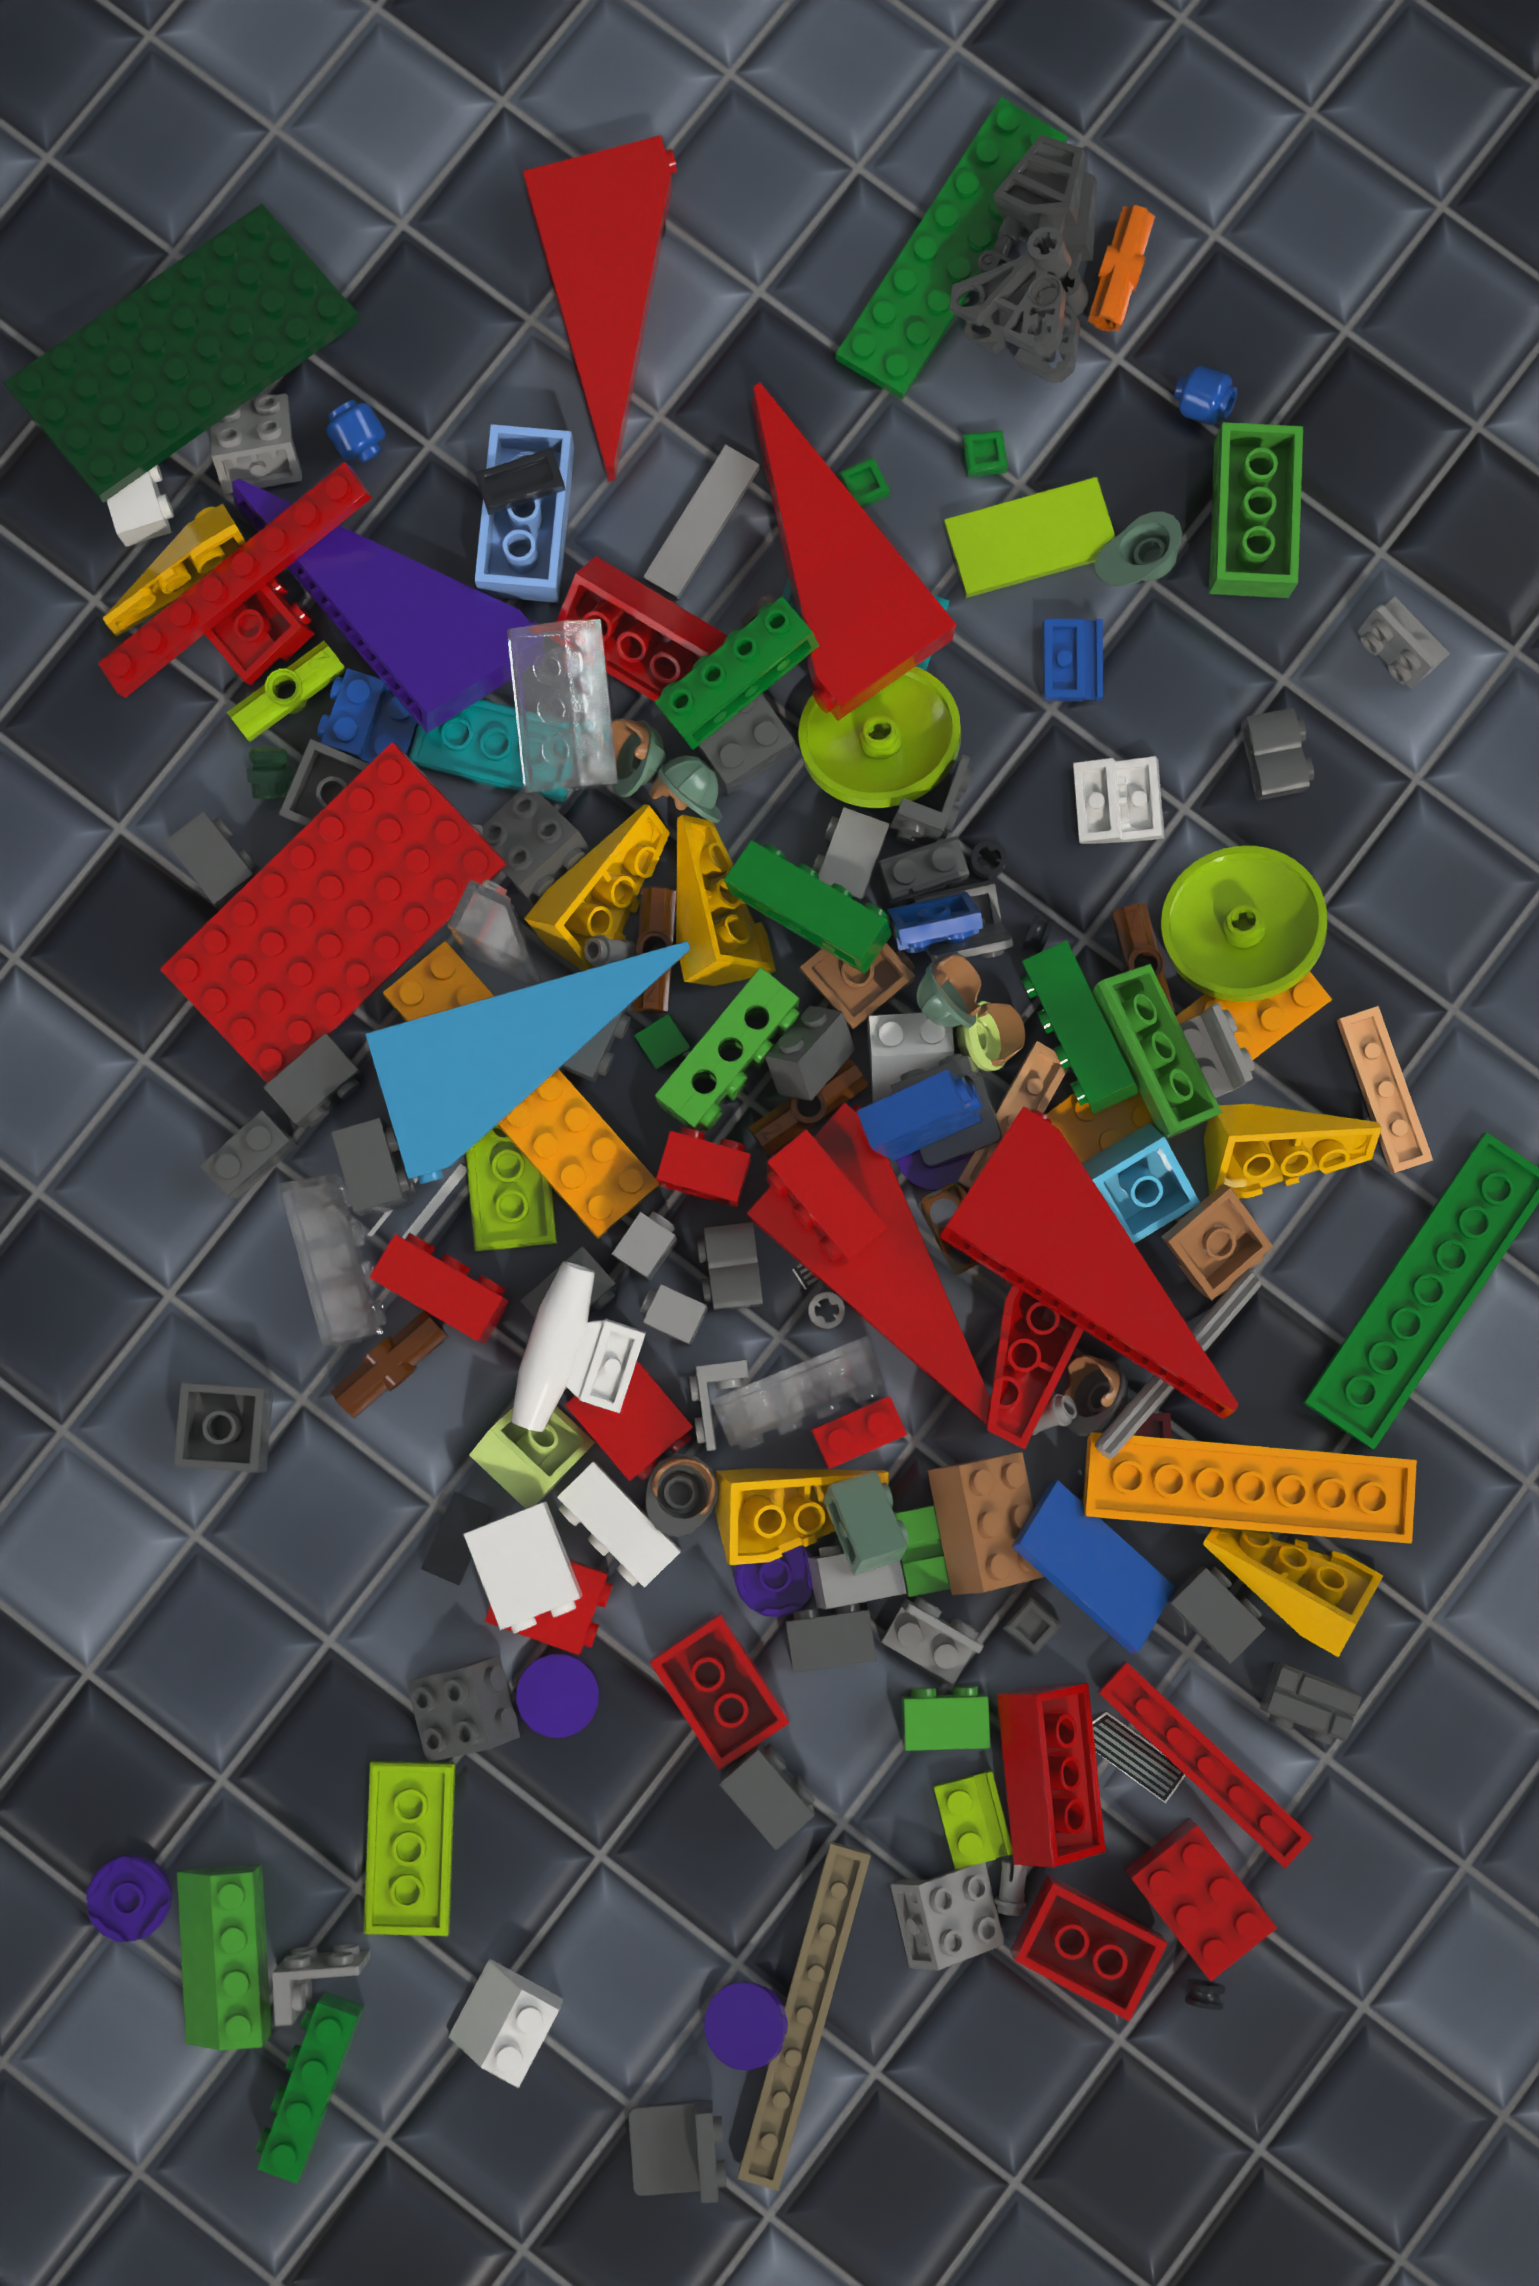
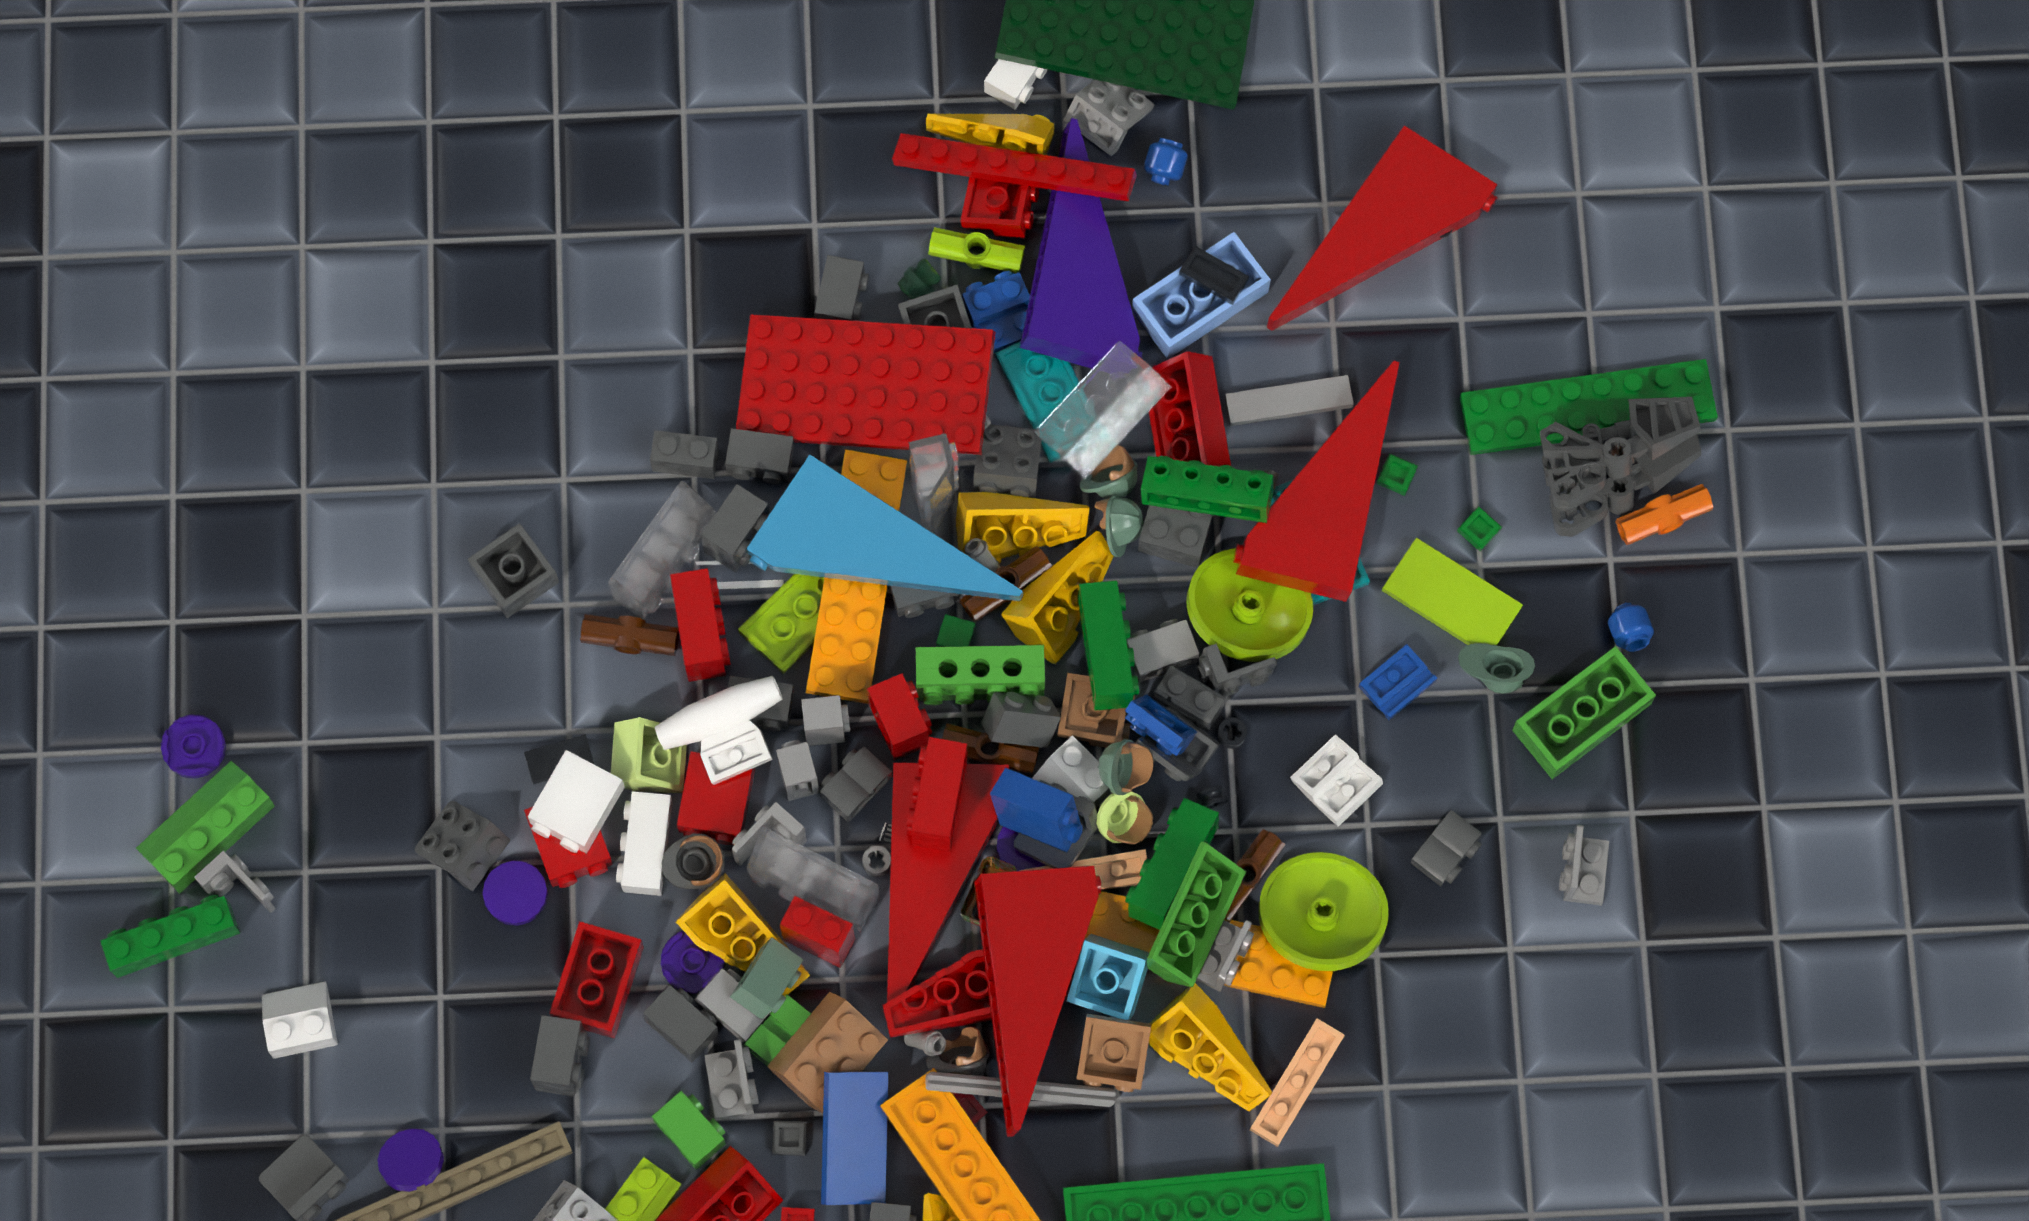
camera: 50 degrees right, 10 degrees down
lime tile [364,1761,456,1936] -> none

